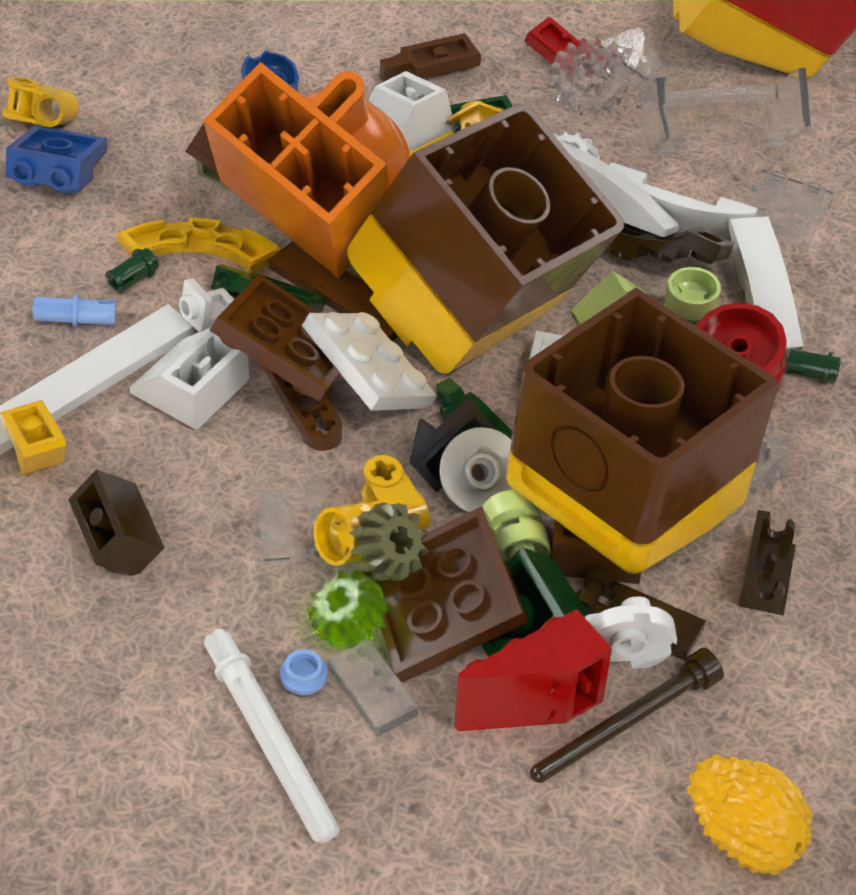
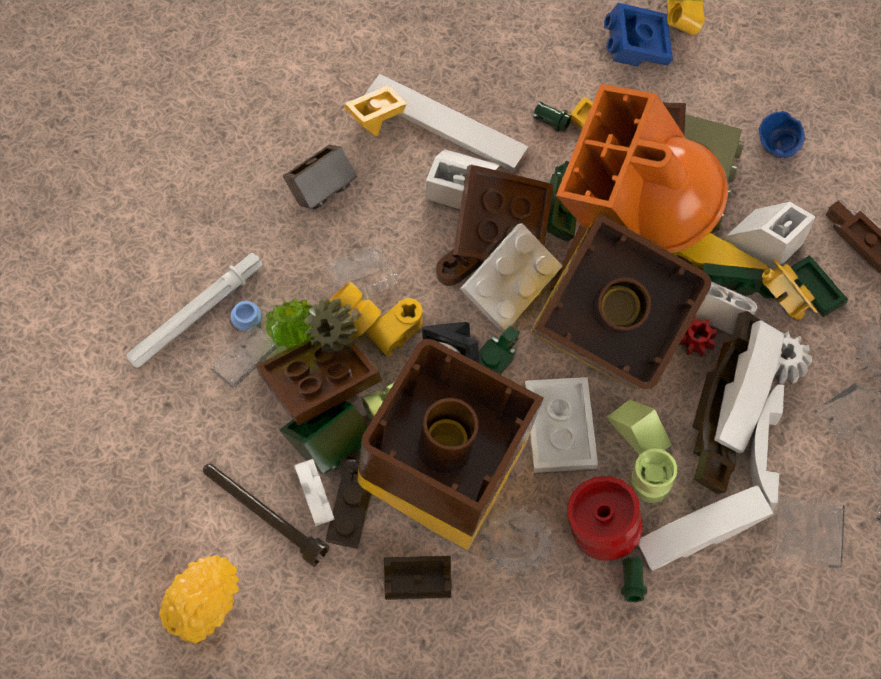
camera: 75 degrees right, 15 degrees up
light blue axle [32,295,116,327] -> none
white bracket [179,278,234,332] -> none
red slope [454,609,612,732] -> none

